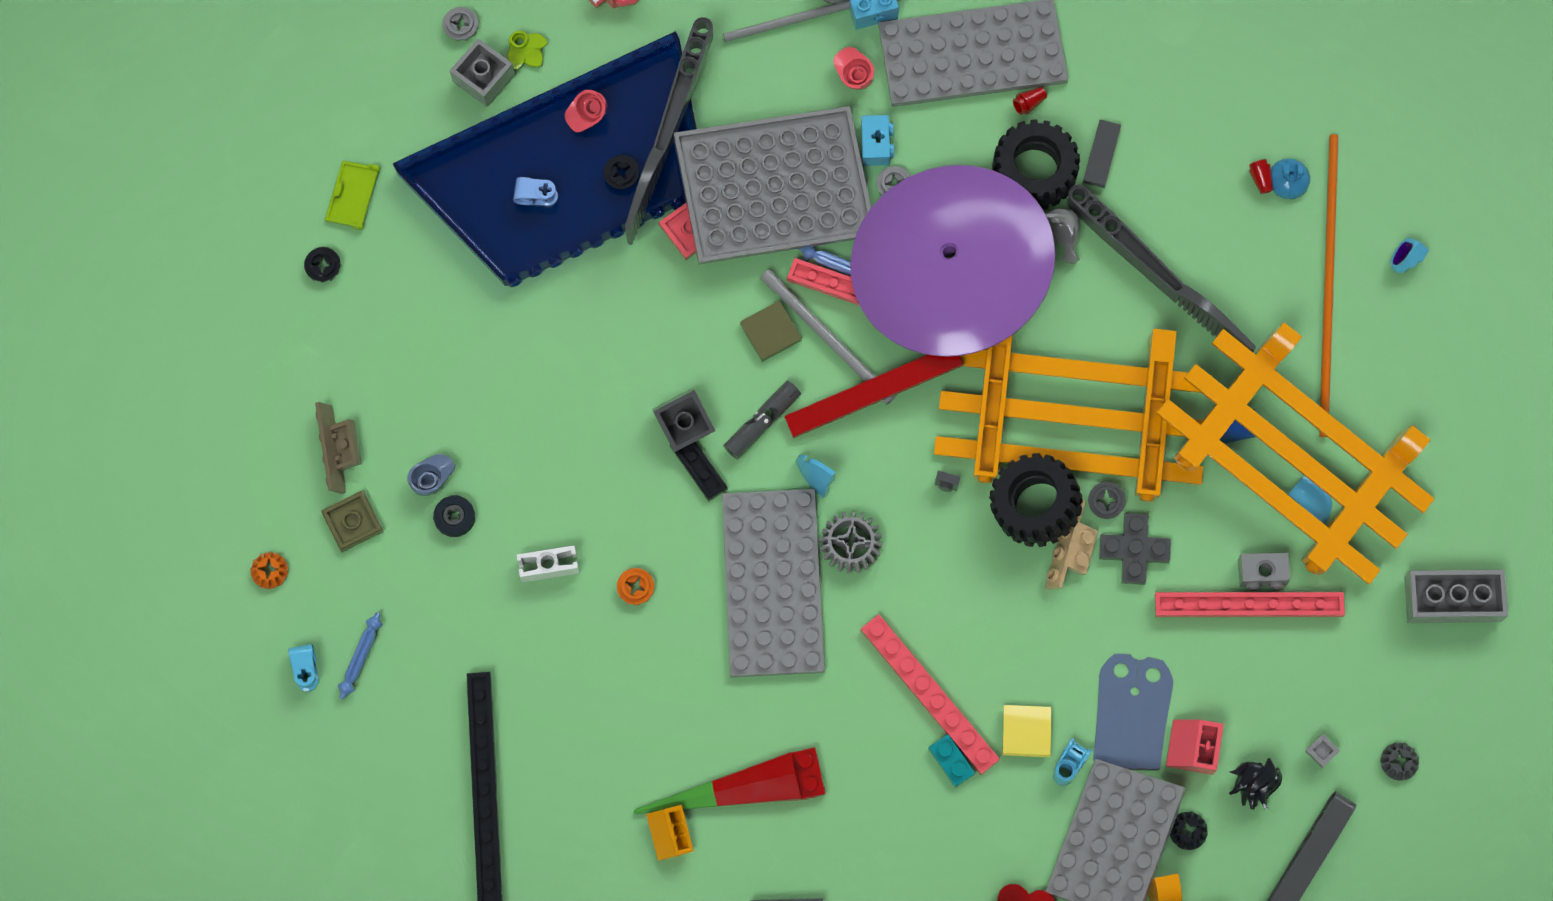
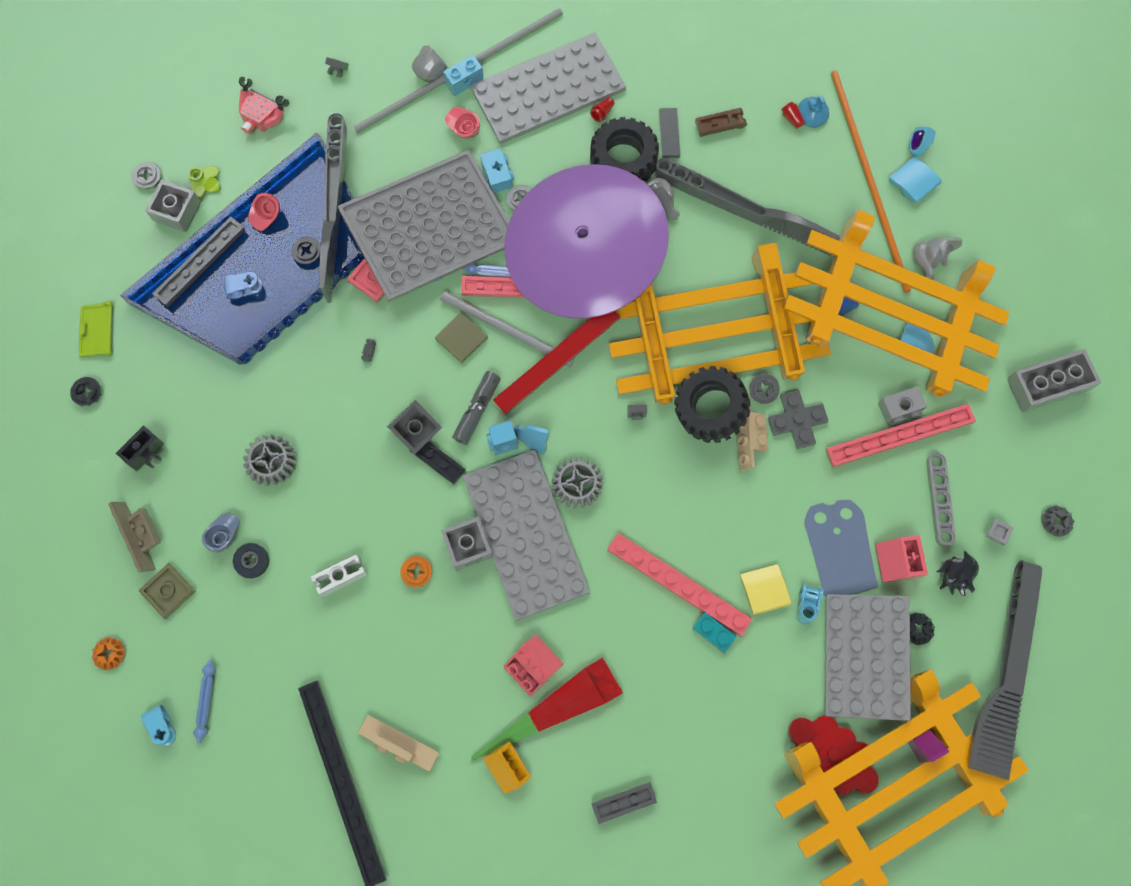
camera: 20 degrees left, 0 degrees up
none -> black brick [115,425,165,471]
none -> plate [152,216,245,308]
none -> light grey gear [243,434,296,486]
none -> tan bracket [358,715,439,772]
none -> dark grey piece [361,339,376,362]
none -> light grey brick [441,517,493,571]
none -> medium azure brick [486,421,518,456]
none -> coral slope [504,634,564,697]
none -> reddish brown plate [695,108,747,137]
none -> medium azure slope [889,157,942,203]
none -> light grey piece [913,238,962,280]
none -> light grey beam [926,453,956,547]

